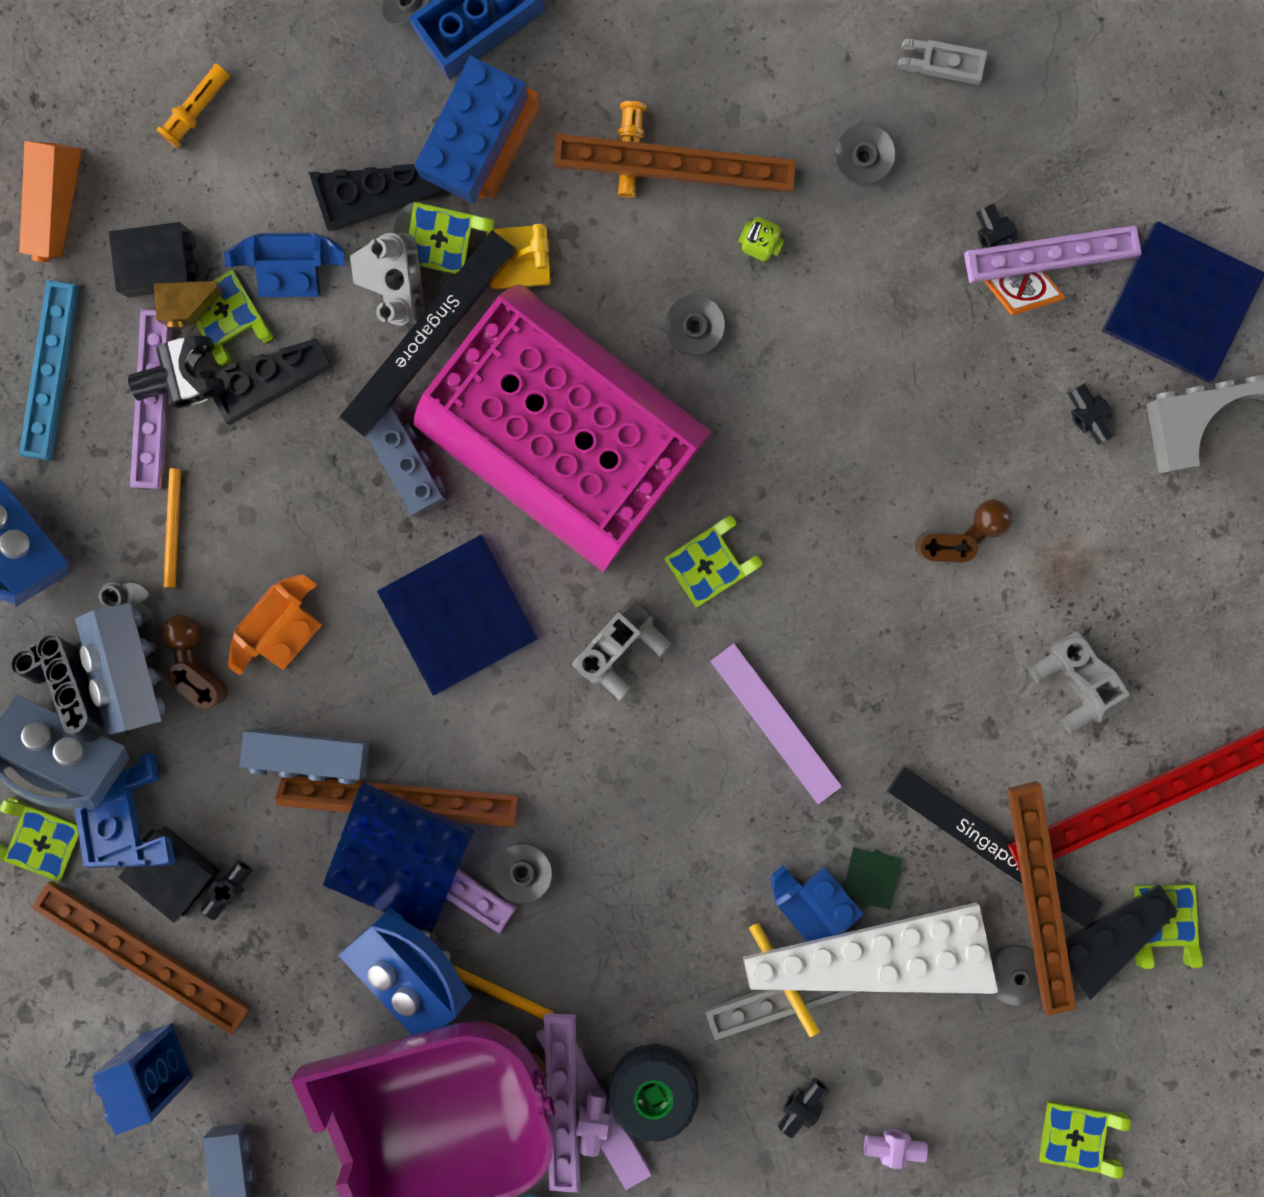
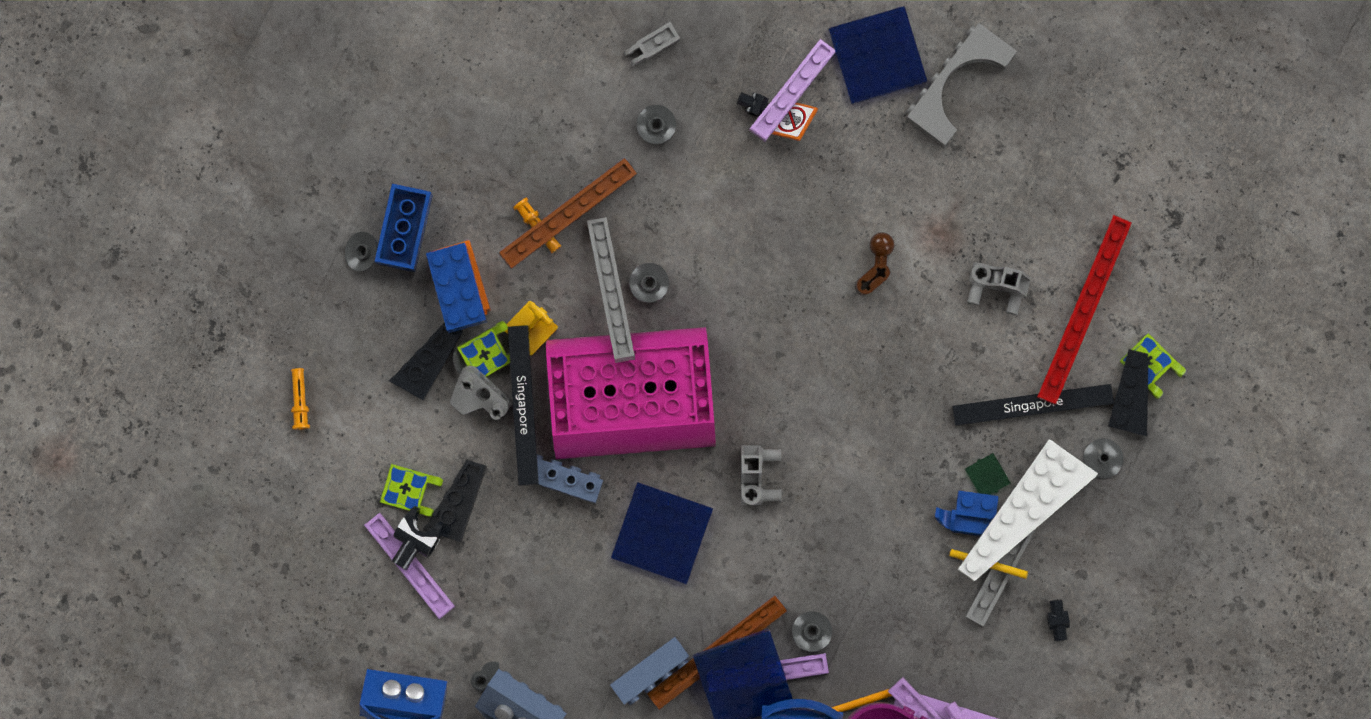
camera: 40 degrees left, 5 degrees down
orange slope [19,141,82,262] -> none
dark azure tile [19,280,80,461] -> none
black brick [109,222,199,297] -> none
pearl gold slope [154,281,223,330] -> none
reddish brown beam [161,614,228,709] -> none
light orange bar [163,468,182,588] -> none
blue plate [224,233,345,297] -> none
orange plate [228,574,322,676] -> none
black wheel [608,1044,699,1142] -> none
lime flag [664,515,763,608] -> none
lavender tile [710,643,842,804] -> none
lime head [738,216,785,262] -> none
lavender axle [864,1129,928,1170] -> none
dark orange plate [1007,781,1076,1016] -> none
lime flag [1039,1101,1131,1179] -> none
black axle [1067,383,1116,445] -> none
none -> light grey plate [587,217,635,363]

